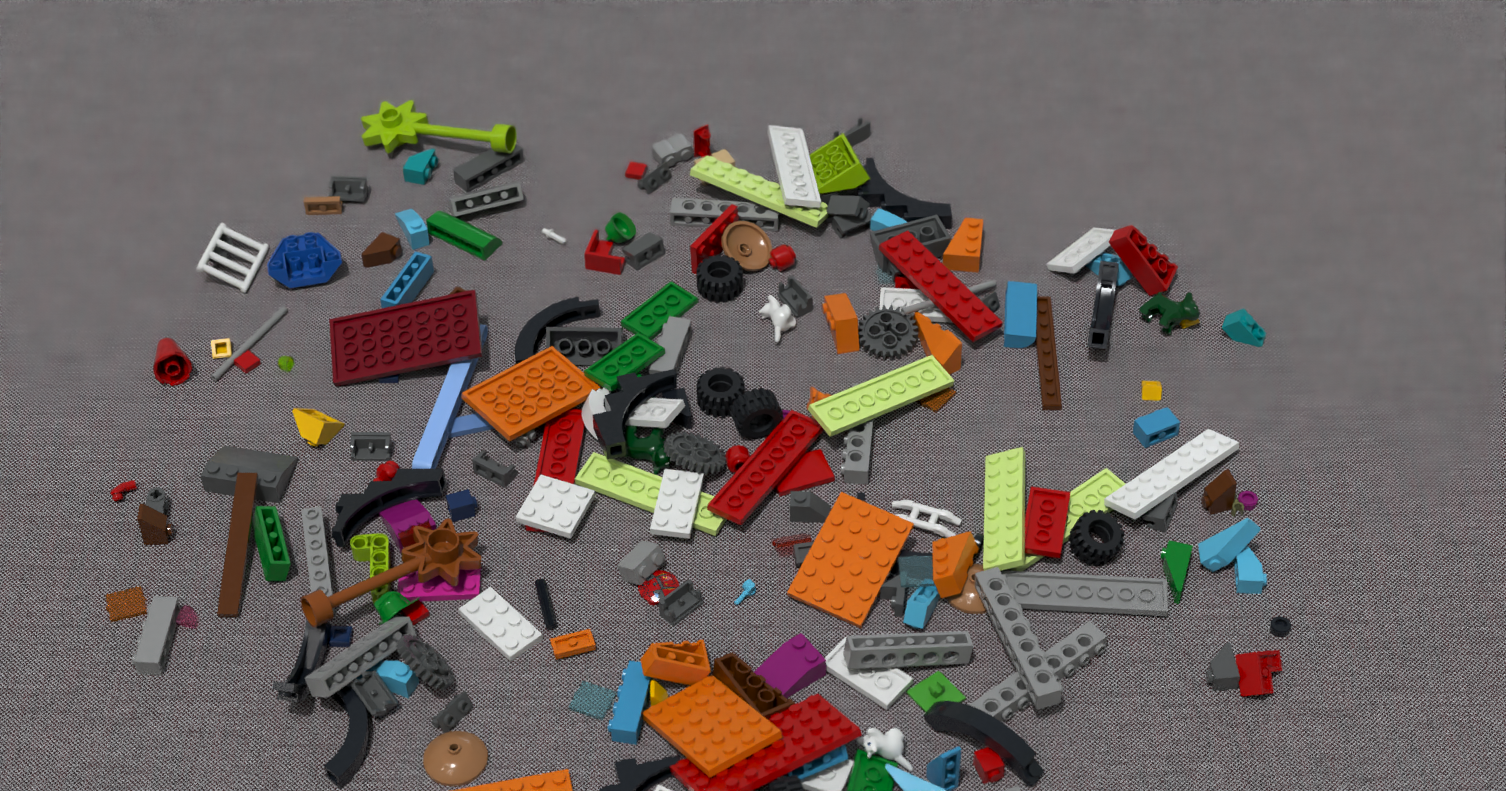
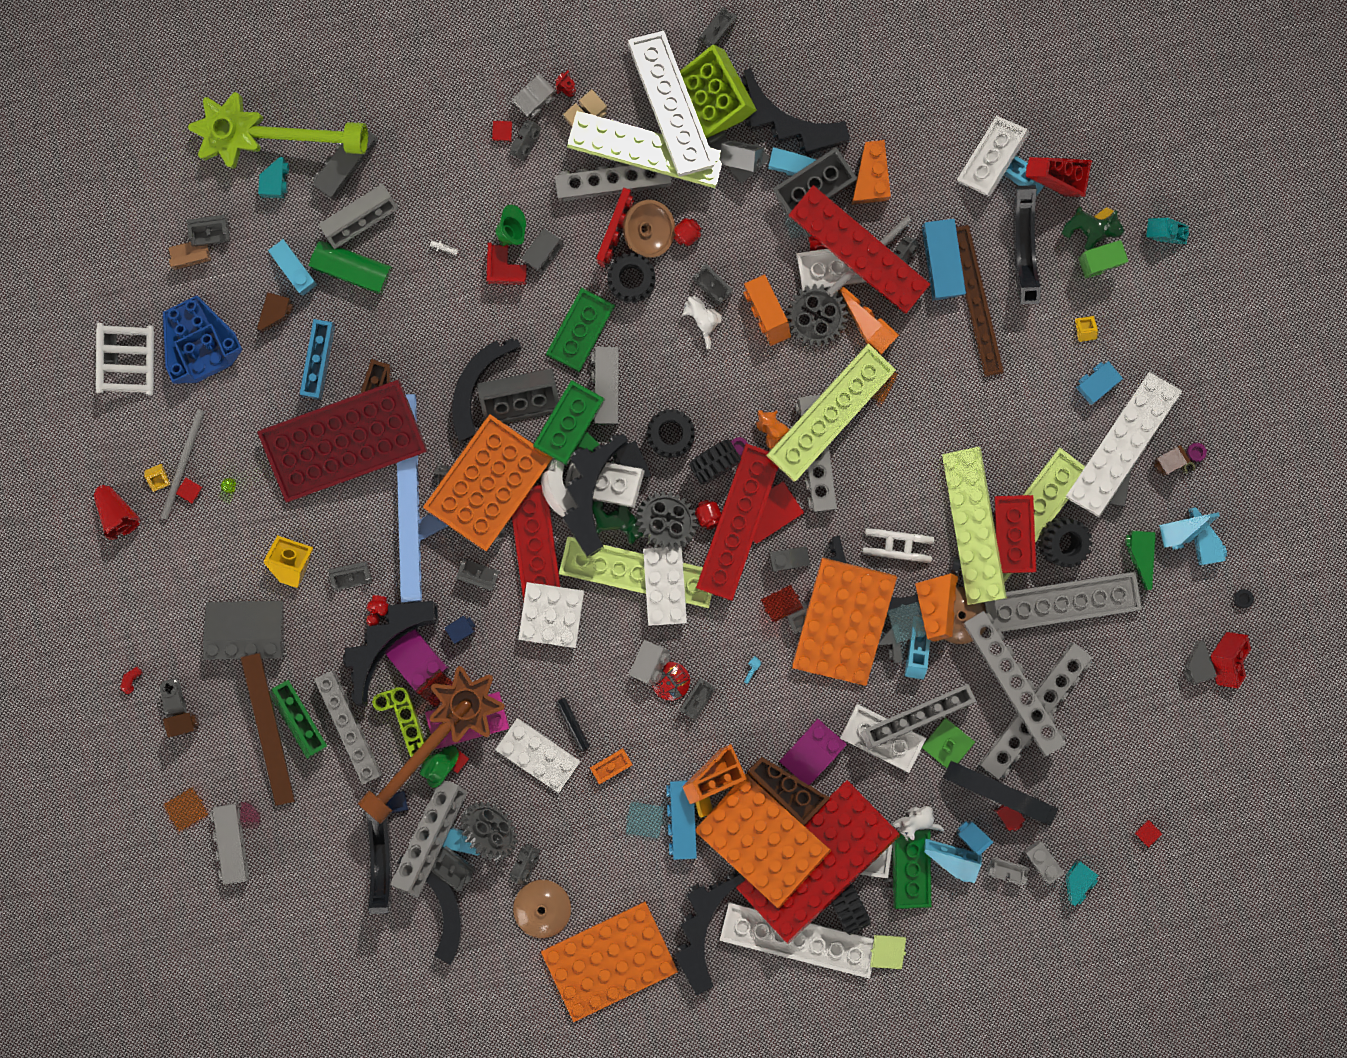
camera: 15 degrees left, 40 degrees up
none -> bright green panel [1078,240,1128,279]

